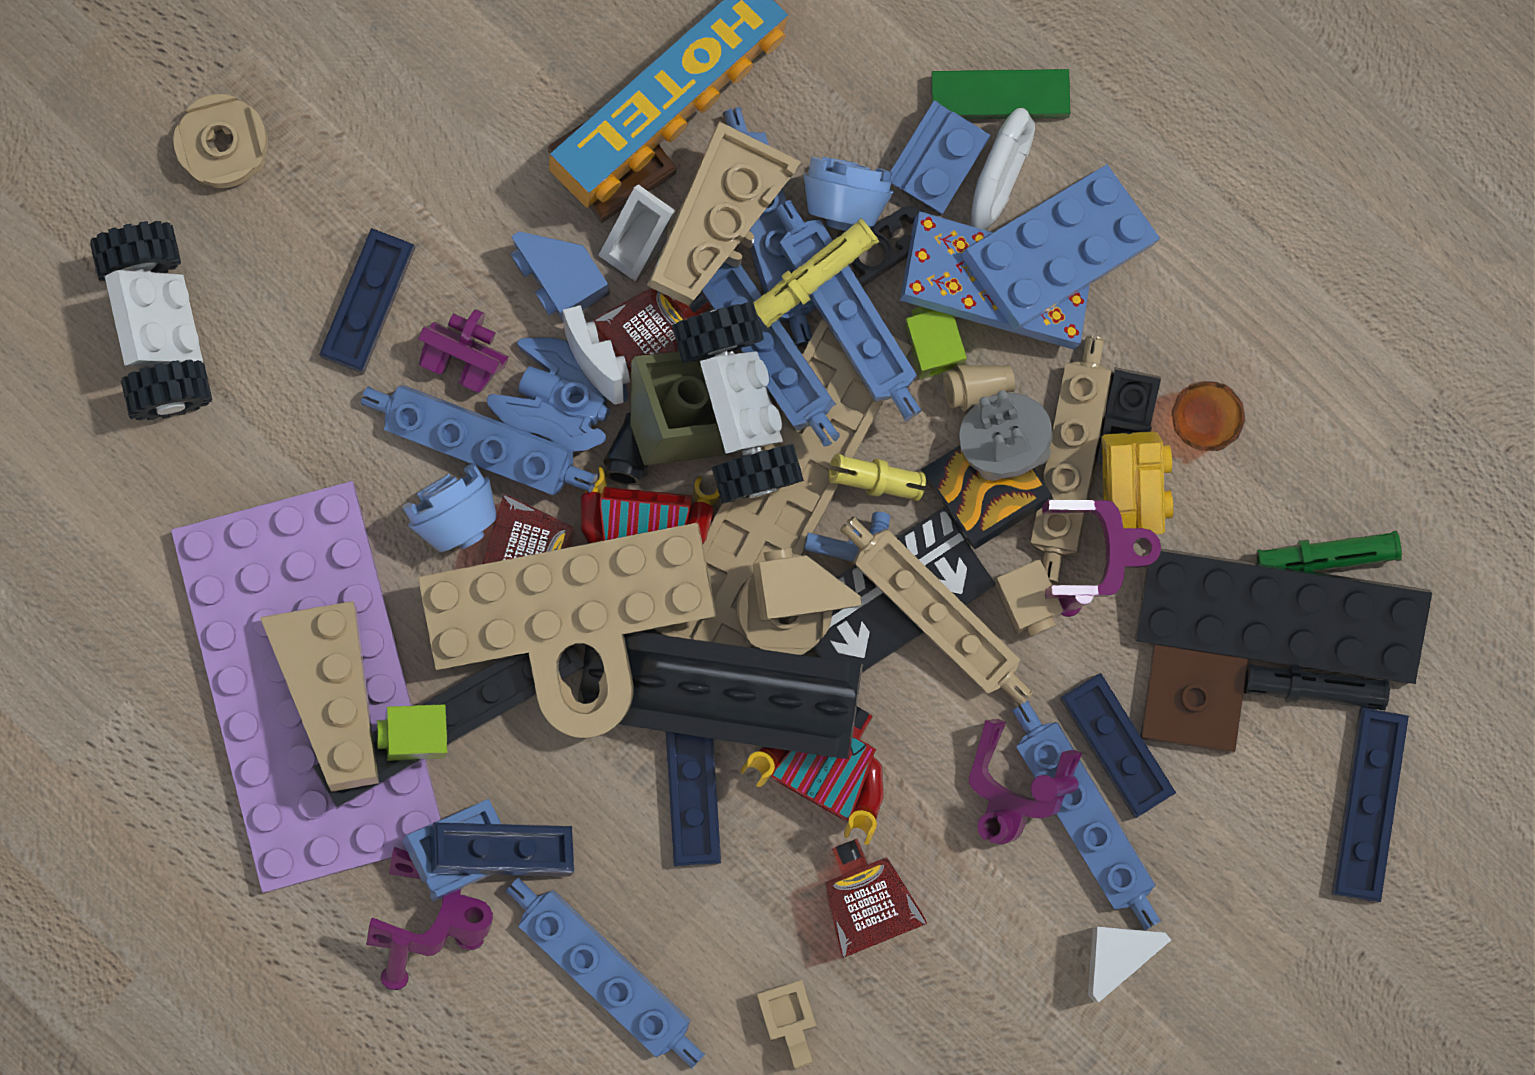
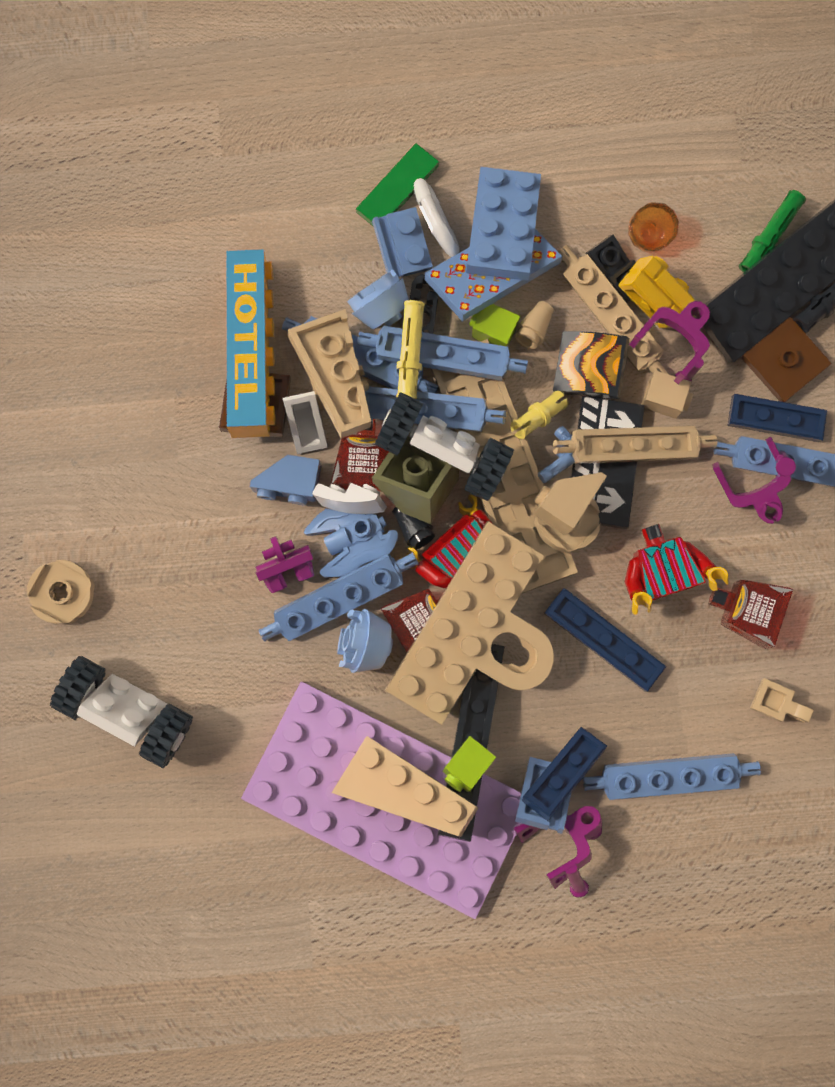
camera: 45 degrees left, 0 degrees up
dark blue tile [319,228,416,374] -> none
black plate [578,631,863,759] -> none
light grey plate [959,390,1053,481] -> none

